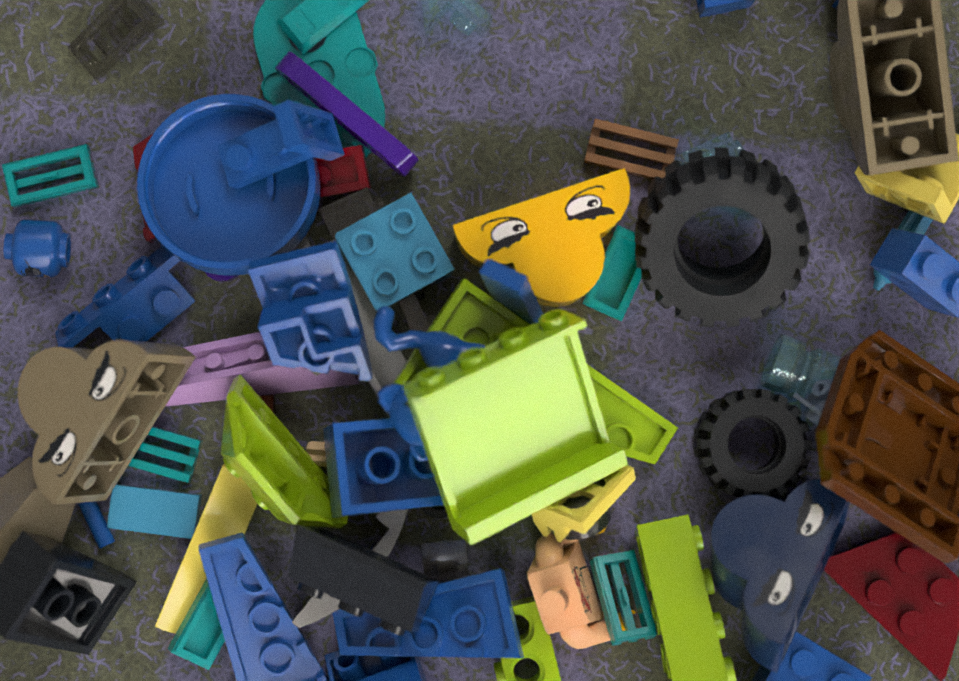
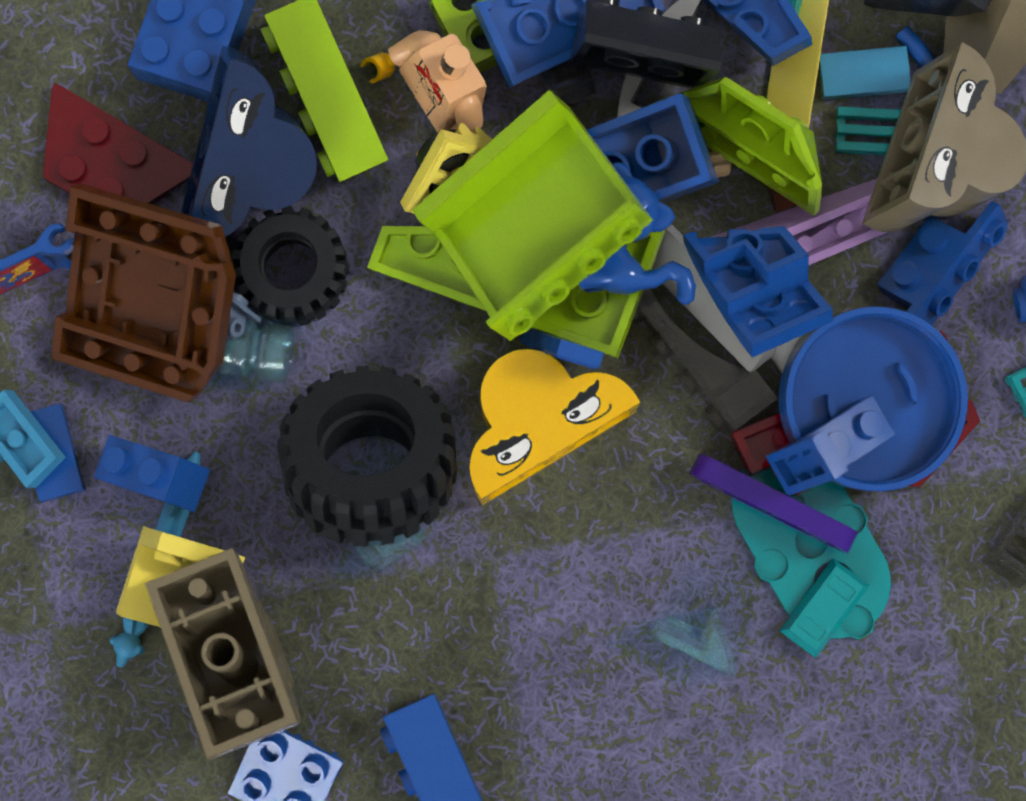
camera: 170 degrees right, 5 degrees down
dark azure bracket [335,193,455,311] -> none
teal tile [582,225,641,322] -> none
medium nougat tile [584,118,679,180] -> none
teal tile [590,550,657,646] -> none

